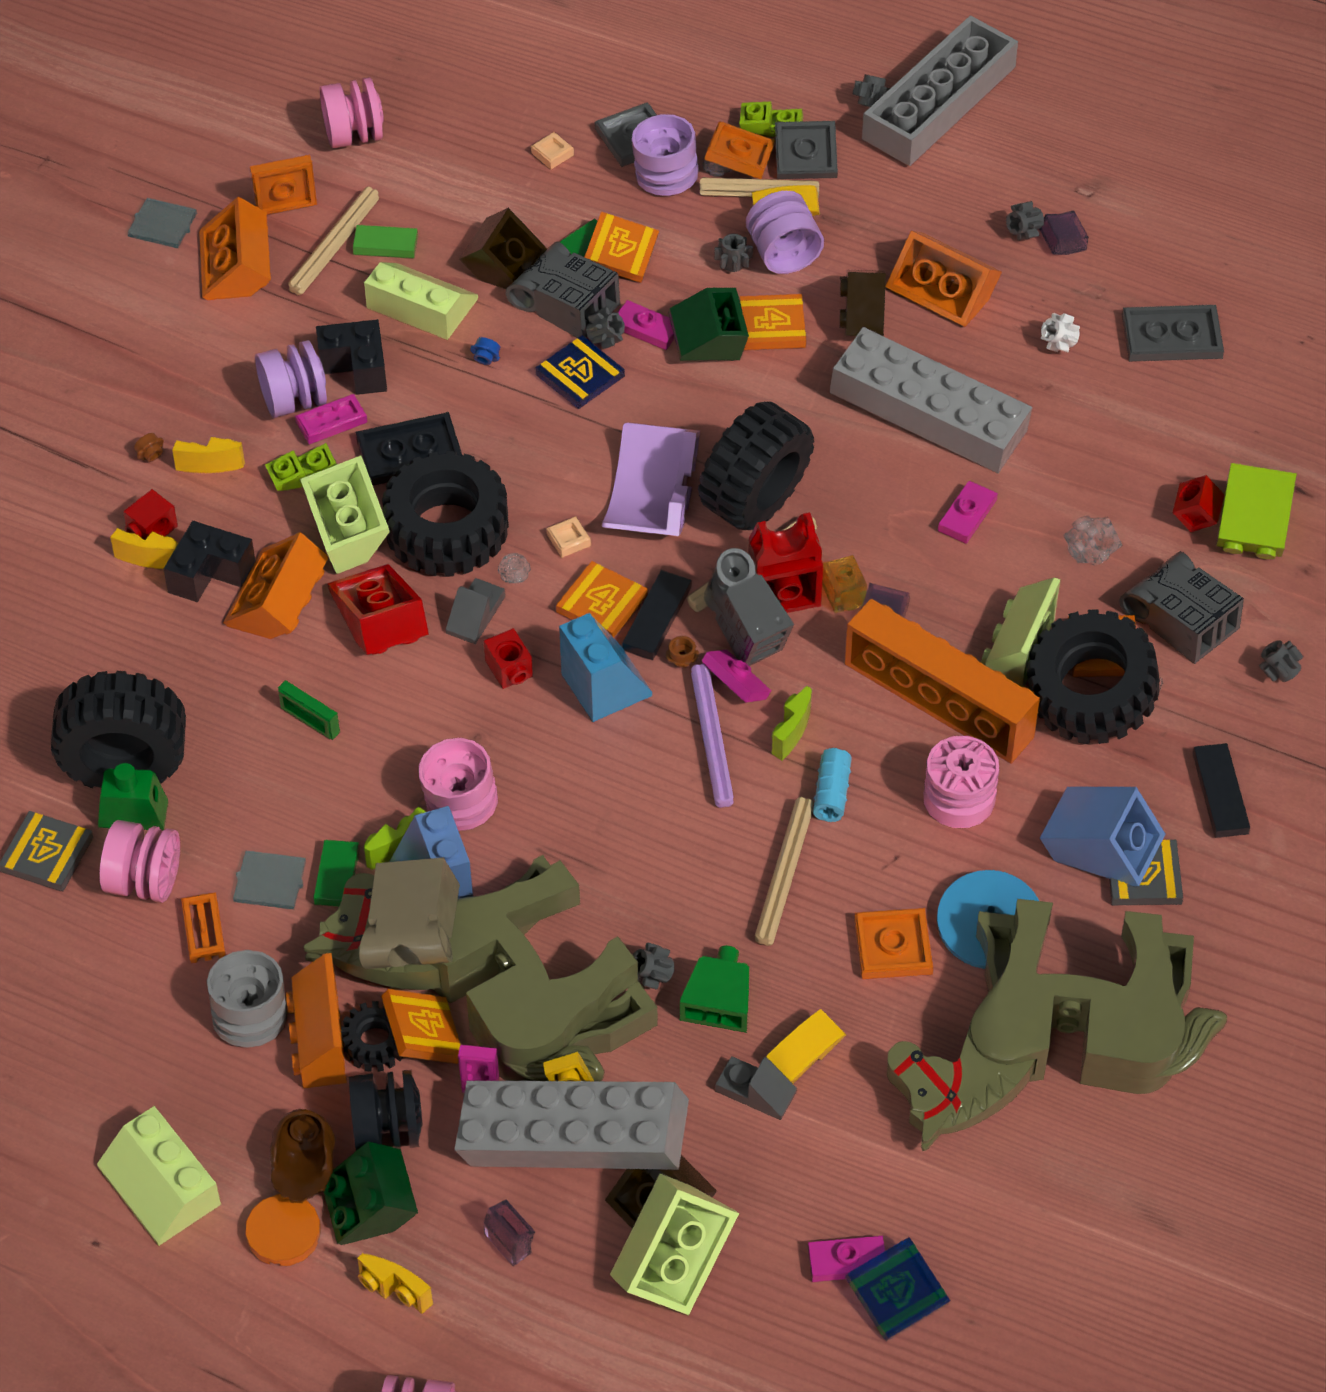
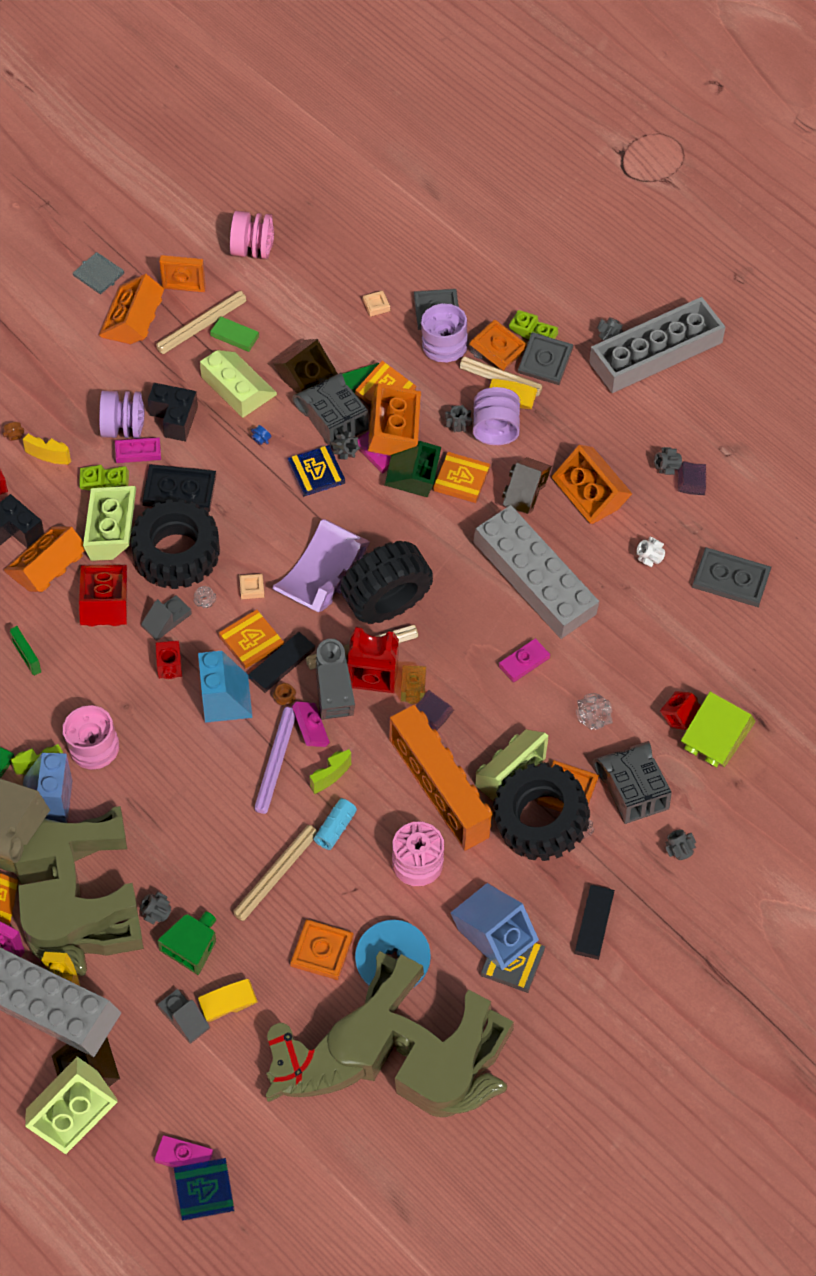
camera: 20 degrees right, 5 degrees up
none -> orange slope [368,383,421,455]

